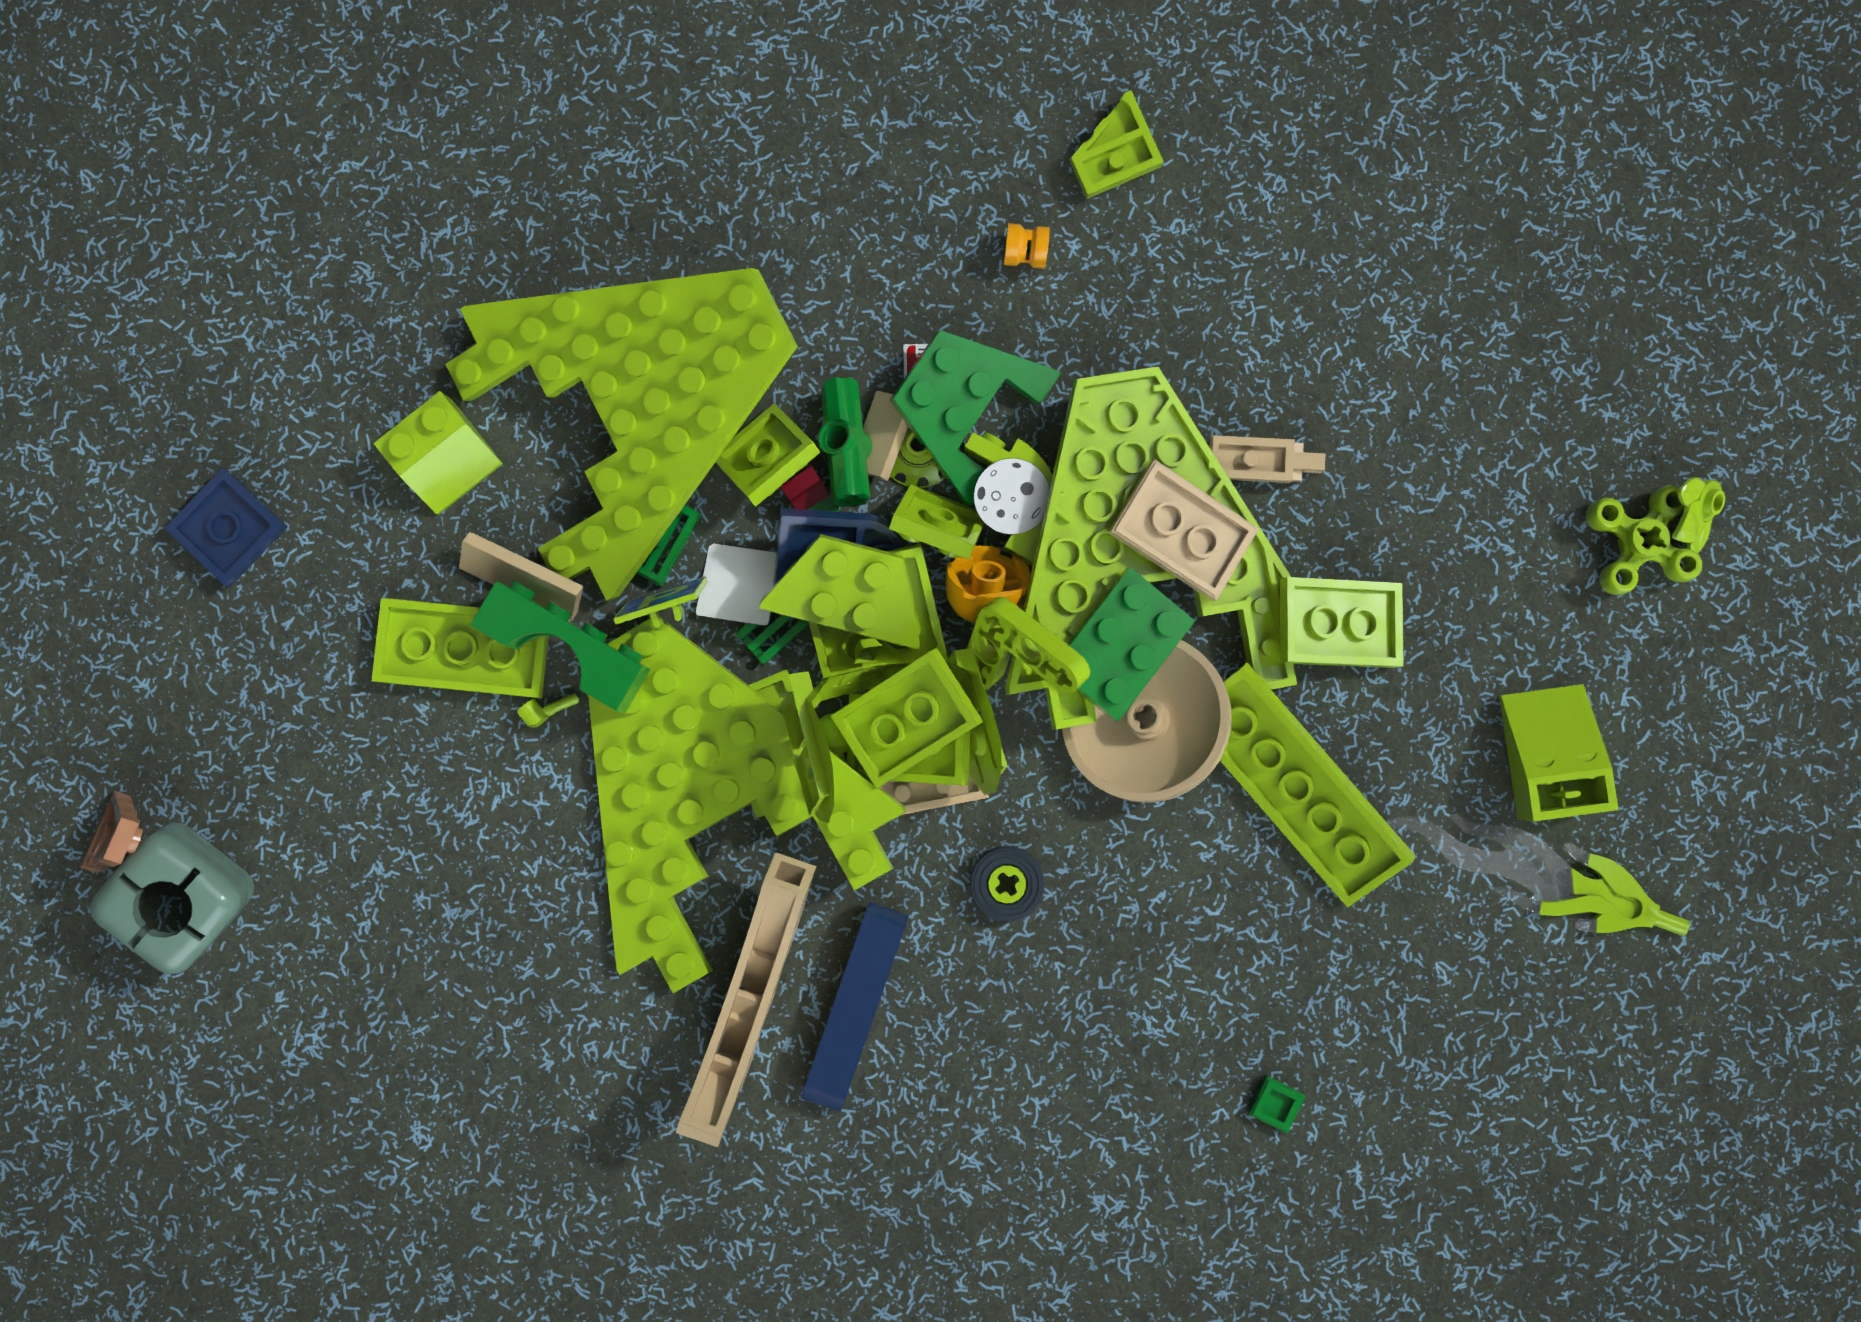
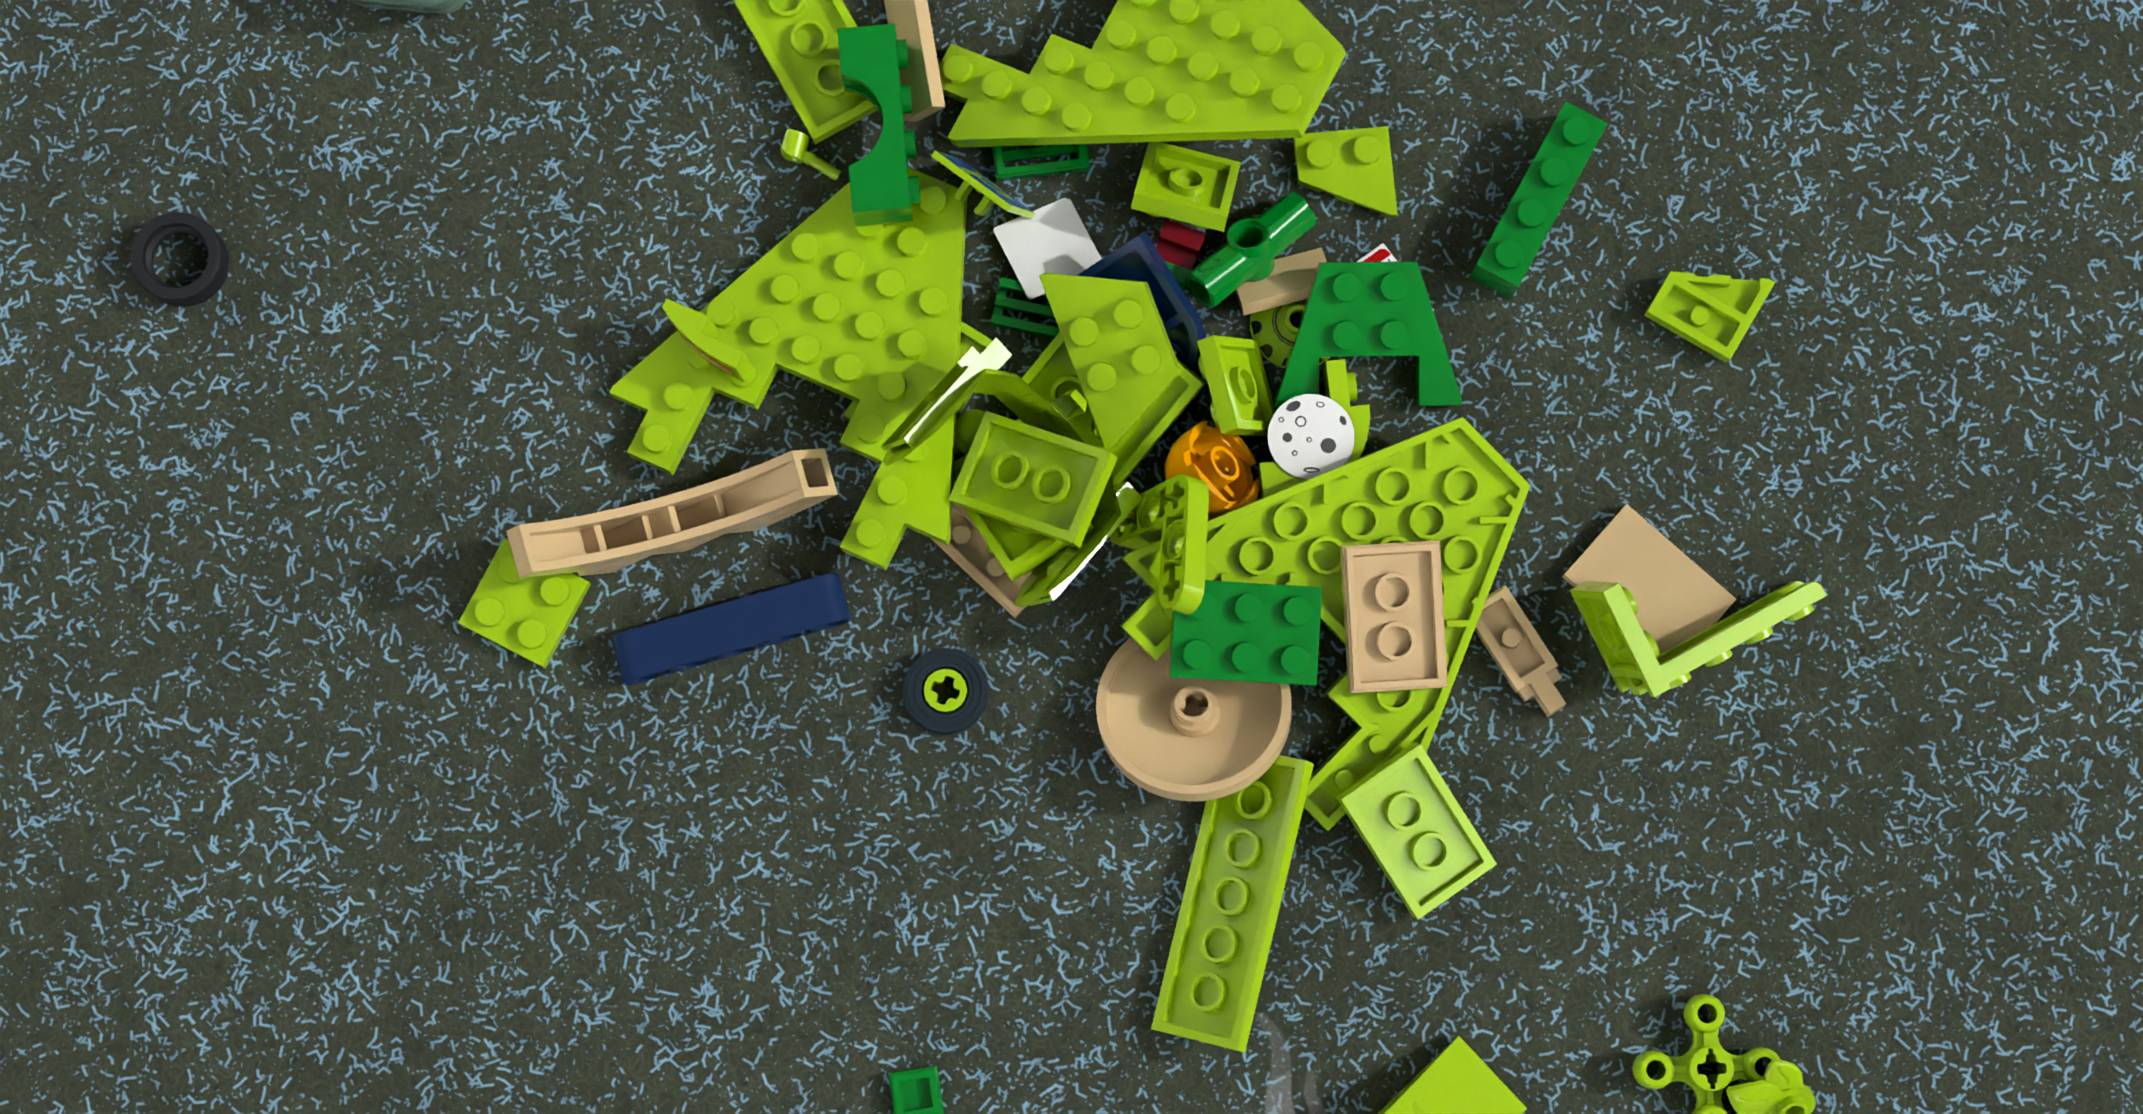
camera: 55 degrees right, 5 degrees down
light orange wheel [1004,223,1050,269] -> none
none -> black tyre [131,212,230,307]
none -> lime plate [458,538,591,669]
none -> lime slope [662,299,753,382]
none -> lime wing [1293,126,1398,219]
none -> green arch [1469,101,1608,299]
none -> tan tile [1562,504,1736,654]
none -> lime bracket [1570,581,1826,697]

